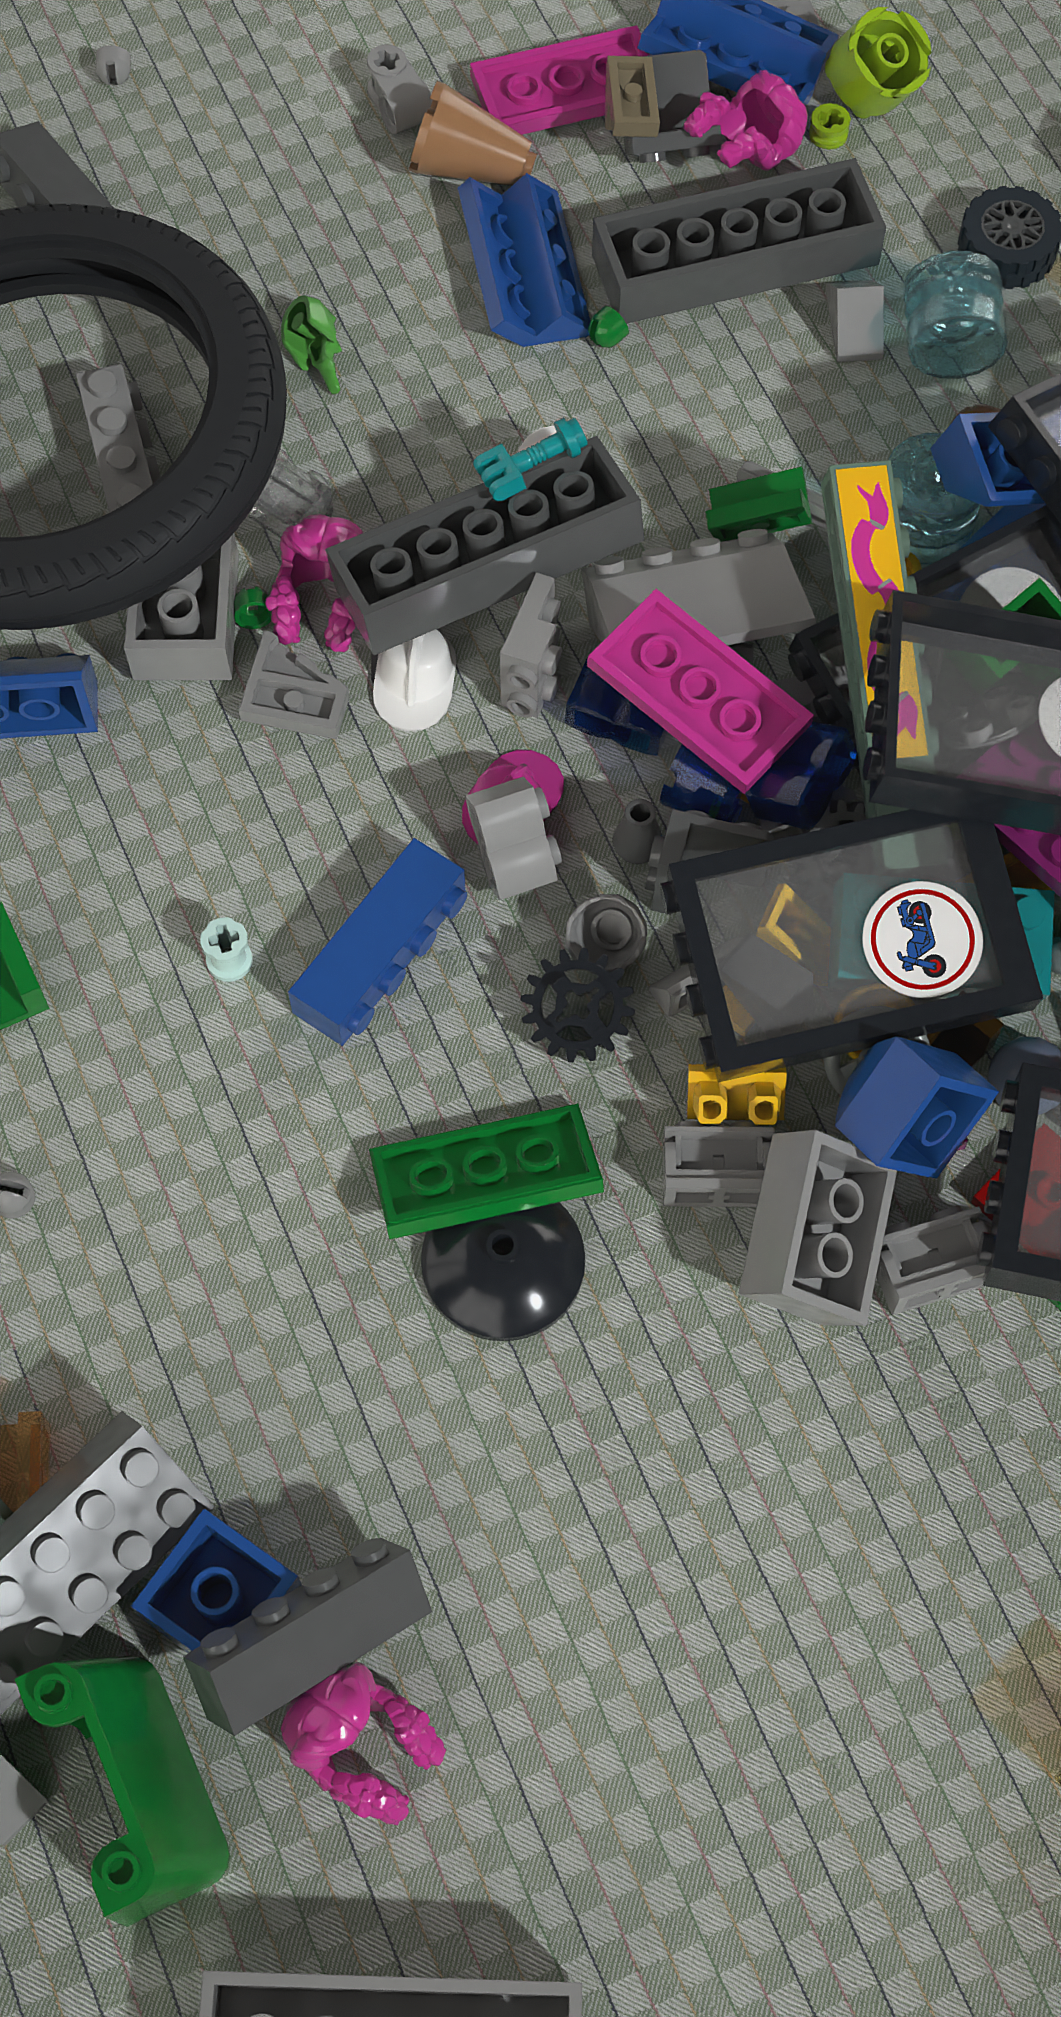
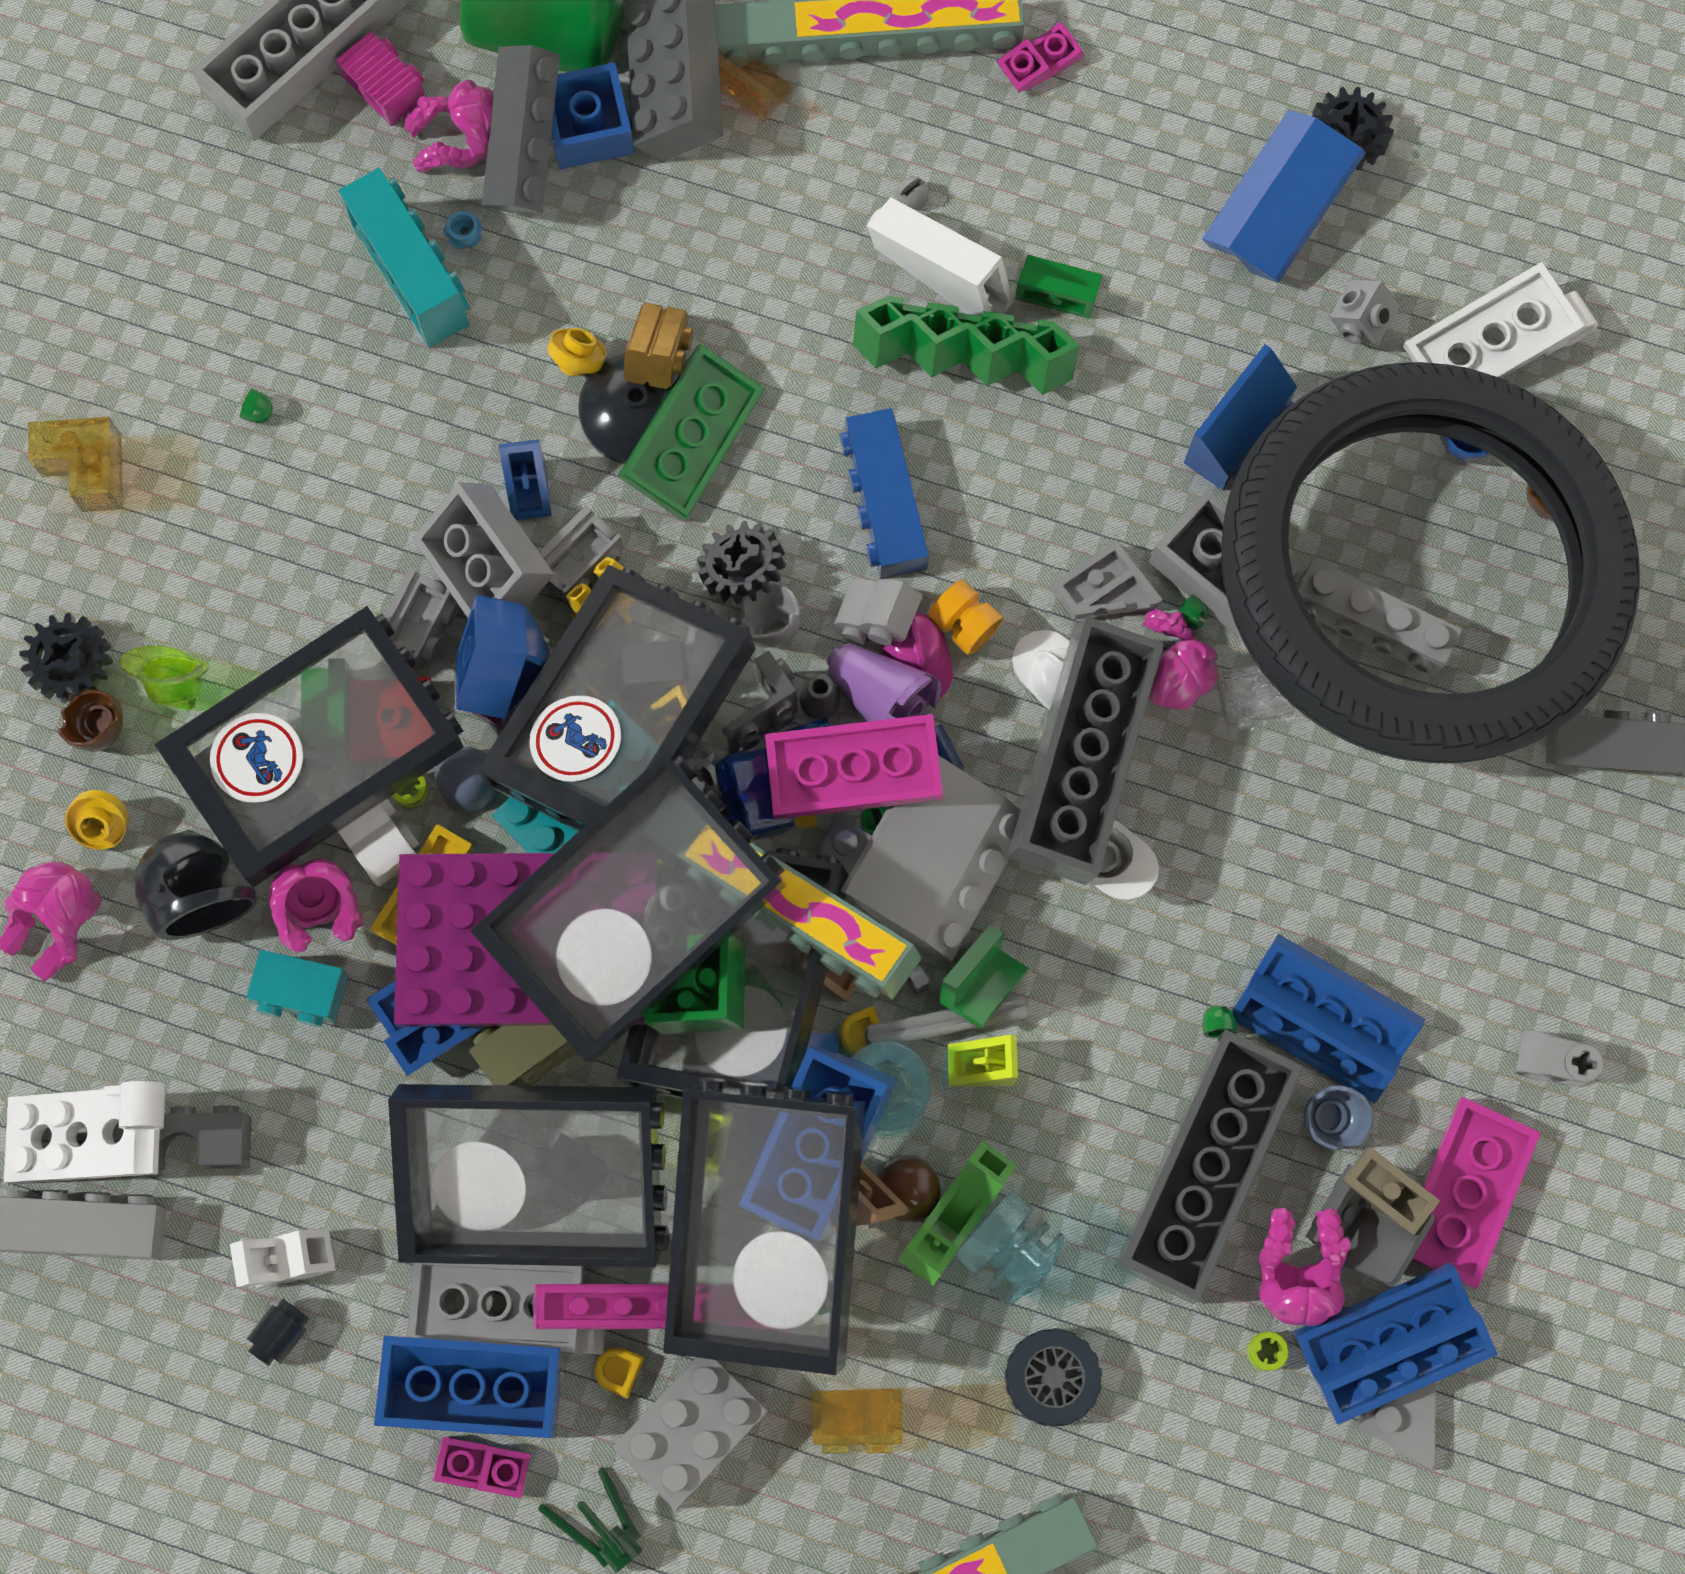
camera: 130 degrees right, 10 degrees up
light aqua bush [200,917,253,982] -> none
bright green piece [281,295,342,394] -> none
medium nougat cone [408,81,537,186] -> none
teal hinge [473,418,588,501] -> none
light grey plate [500,572,562,718] -> none
lime brick [824,7,932,119] -> none
light grey slope [825,280,884,362] -> none
none -> green hinge [240,388,273,423]
none -> dark pink brick [335,31,425,126]
none -> teal brick [338,167,470,348]
none -> dark azure plate [444,211,483,249]
none -> blue slope [499,439,552,520]
none -> yellow plate [547,328,607,377]
none -> pearl gold brick [623,303,693,389]
none -> medium lavender cone [827,643,942,722]
none -> green brick [853,296,1079,395]
none -> white slope [867,197,1014,316]
none -> bright green arch [898,1141,1017,1286]
none -> dark grey tile [907,964,931,996]
none -> light orange wheel [927,579,1004,656]
none -> neon yellow slope [947,1035,1018,1087]
none -> sand blue hair [1304,1085,1373,1150]

